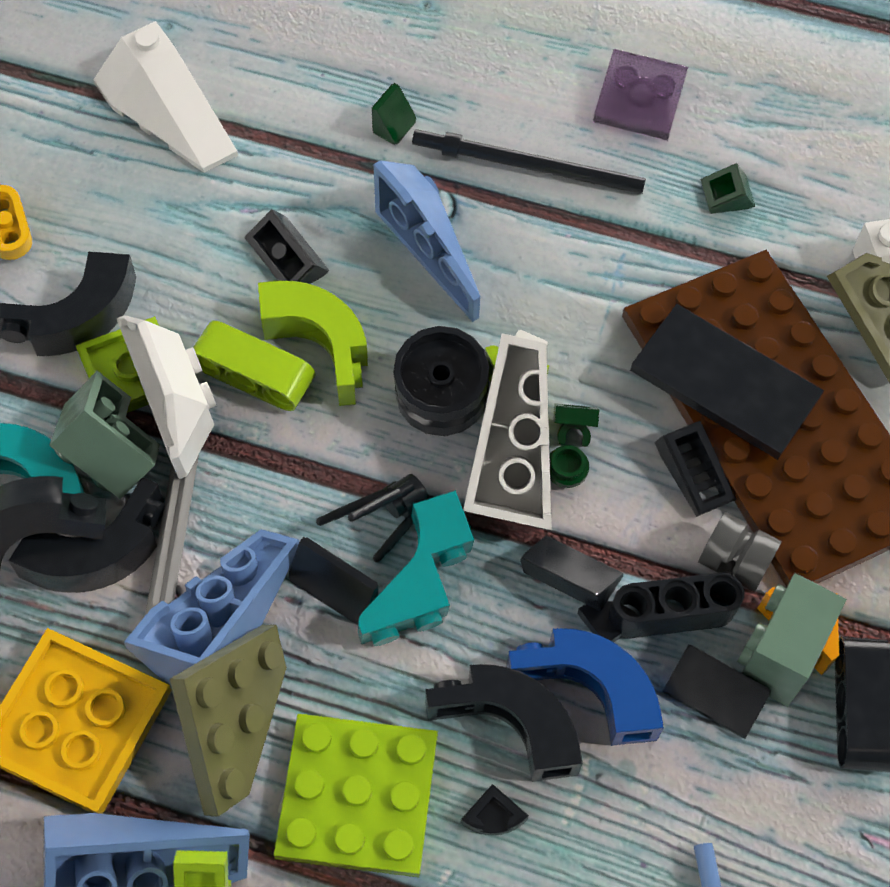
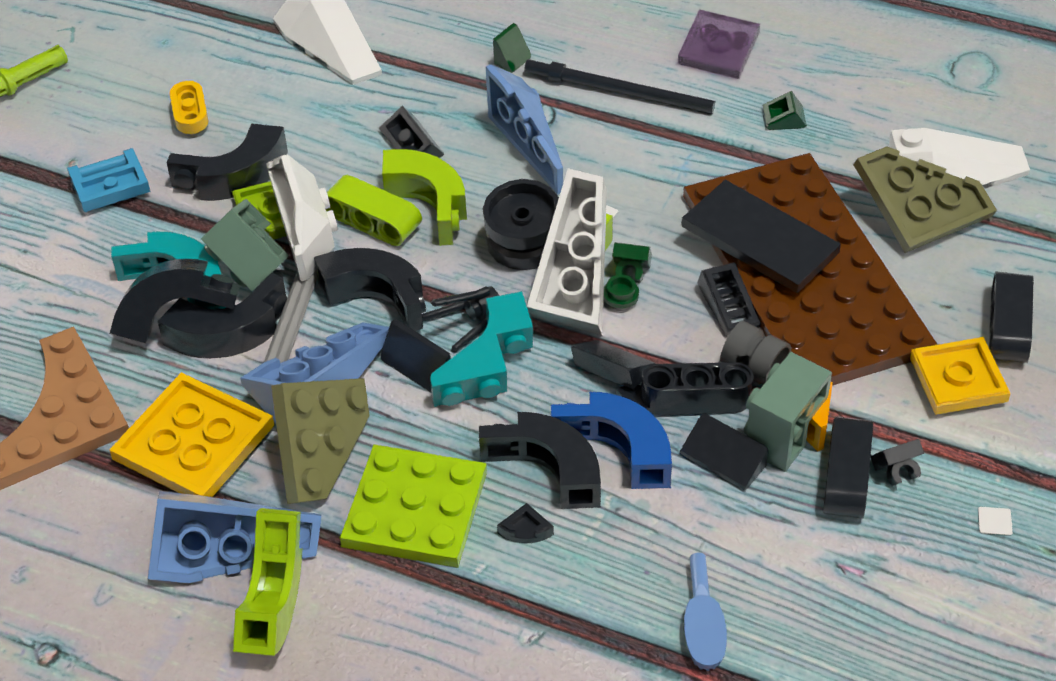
camera: 10 degrees right, 15 degrees down
none -> black arch [314,248,426,331]

